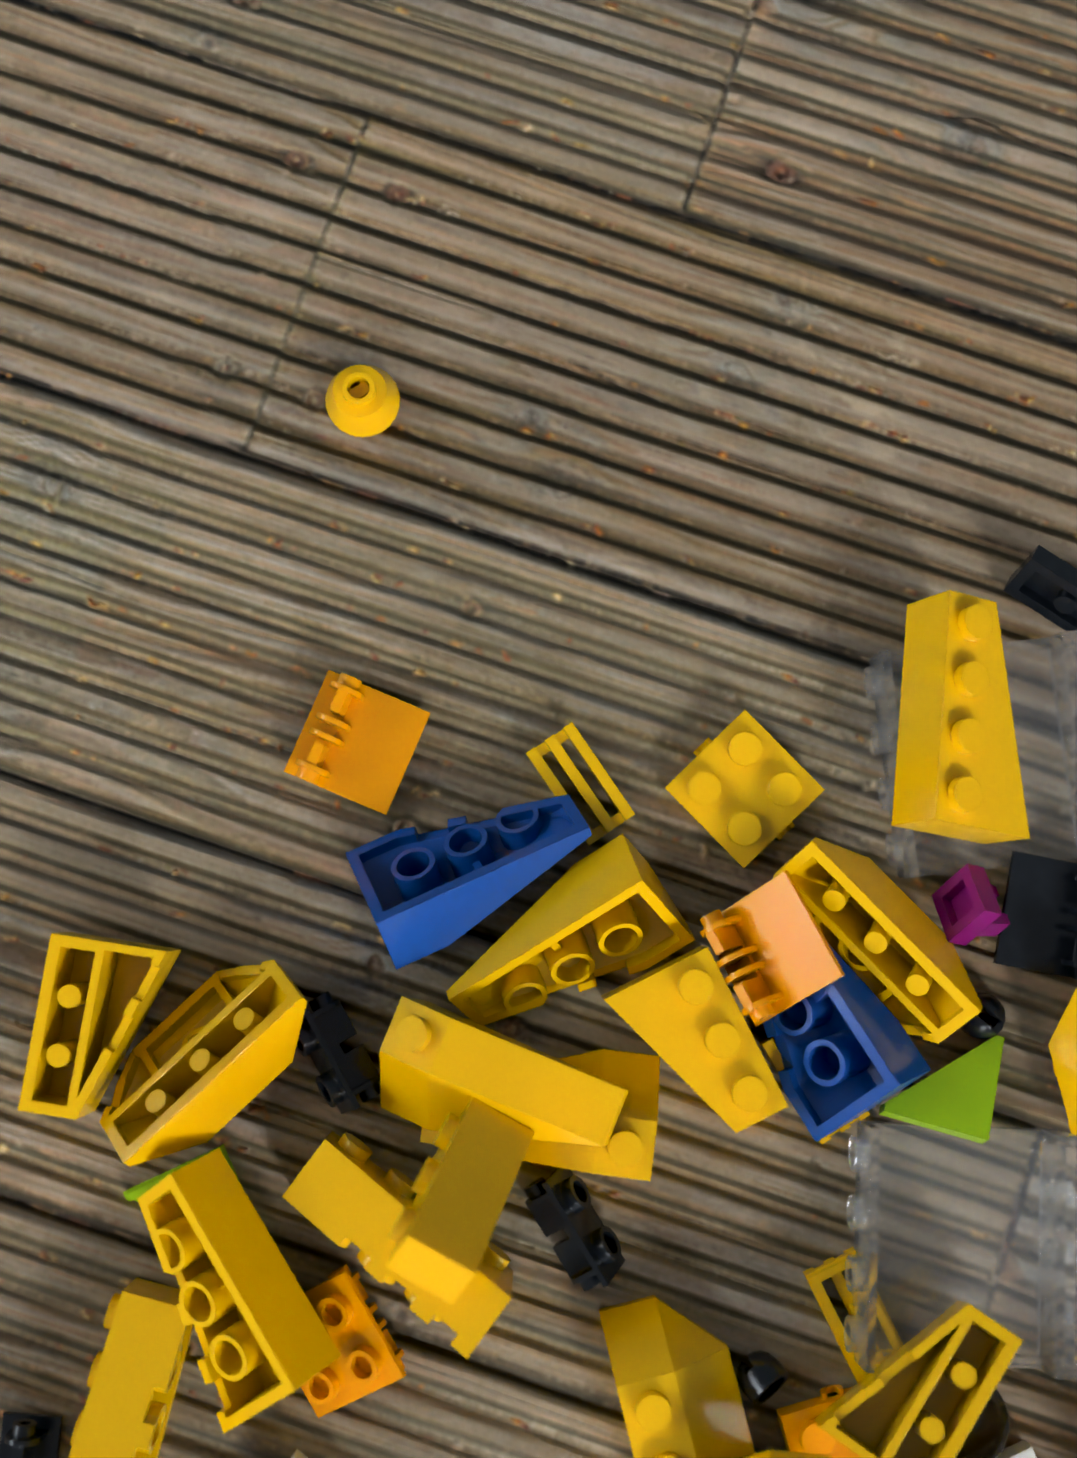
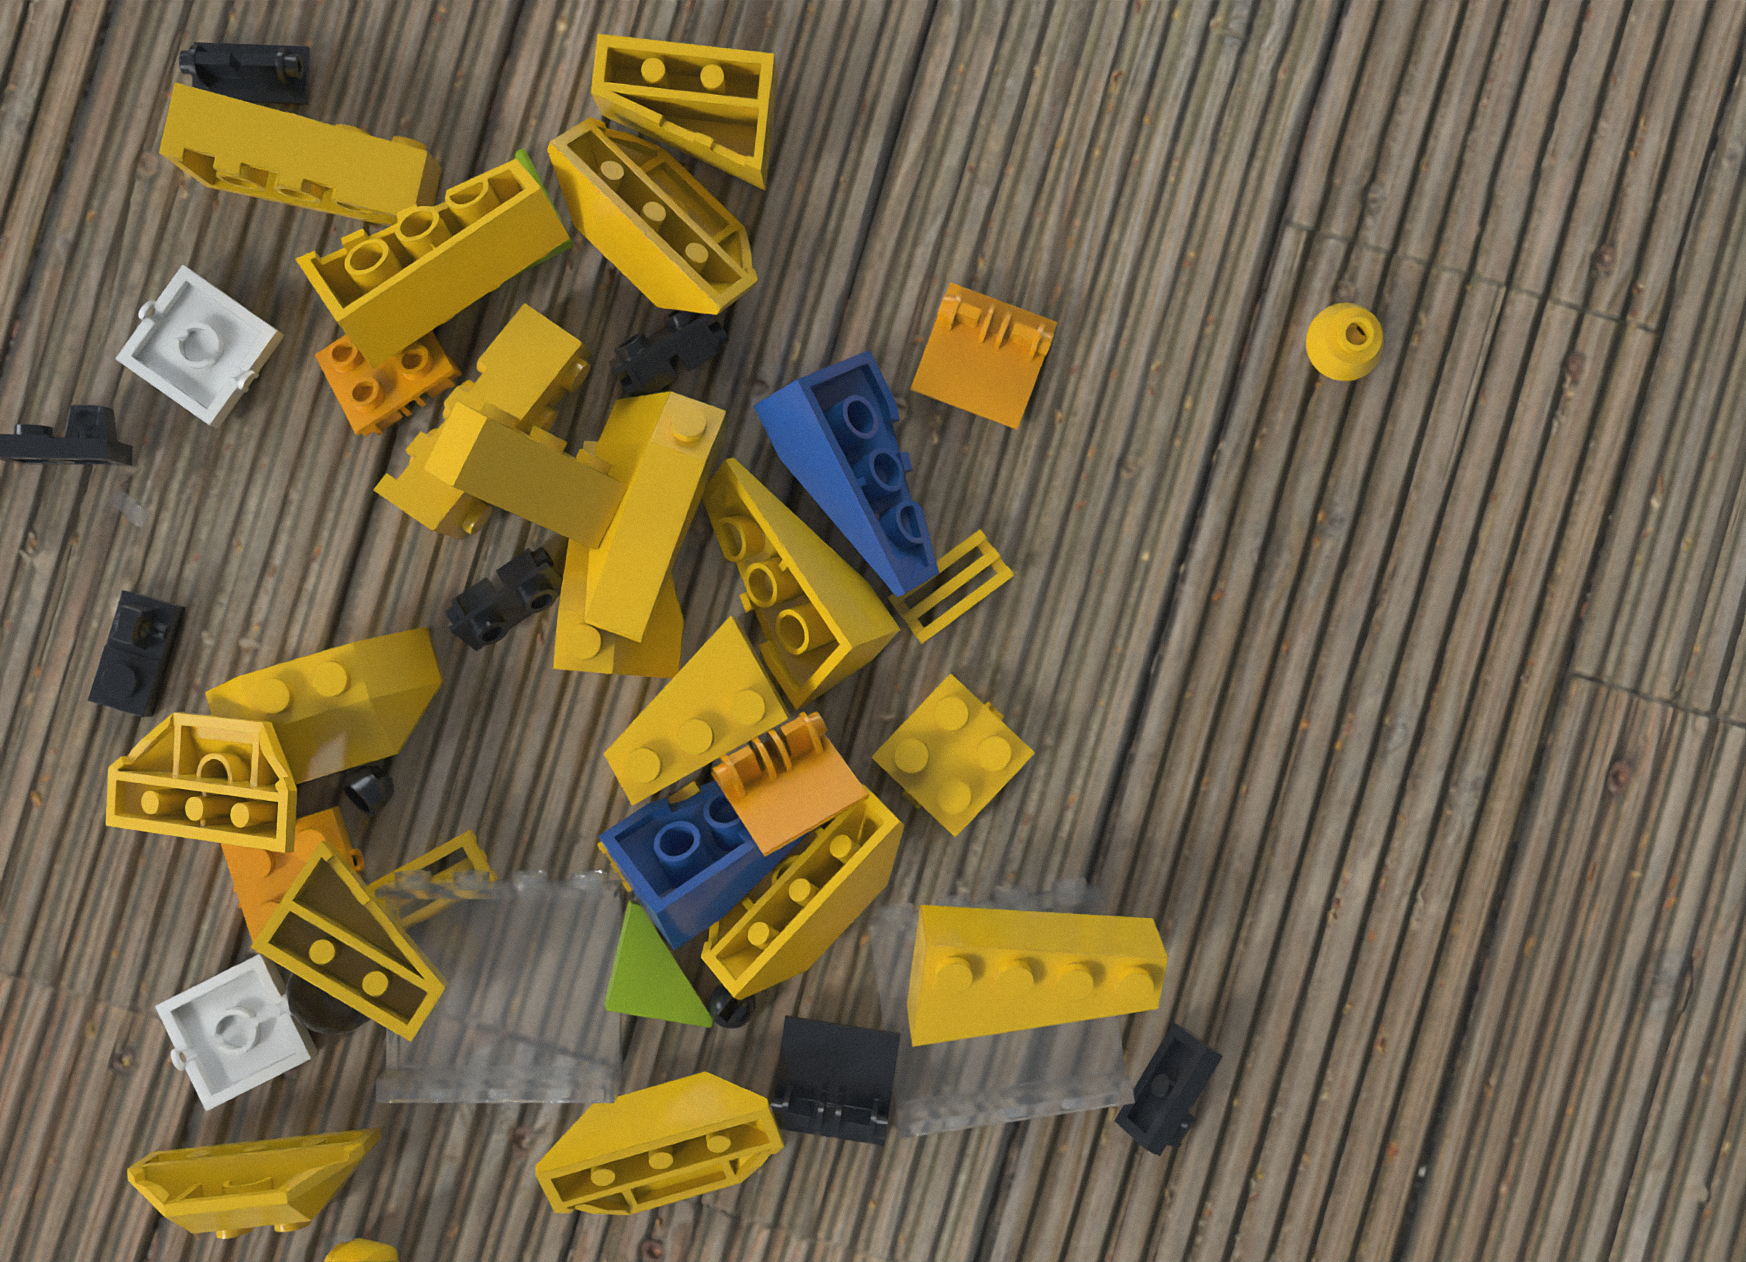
camera: 90 degrees right, 5 degrees up
magenta tile [931,863,1011,946] -> none

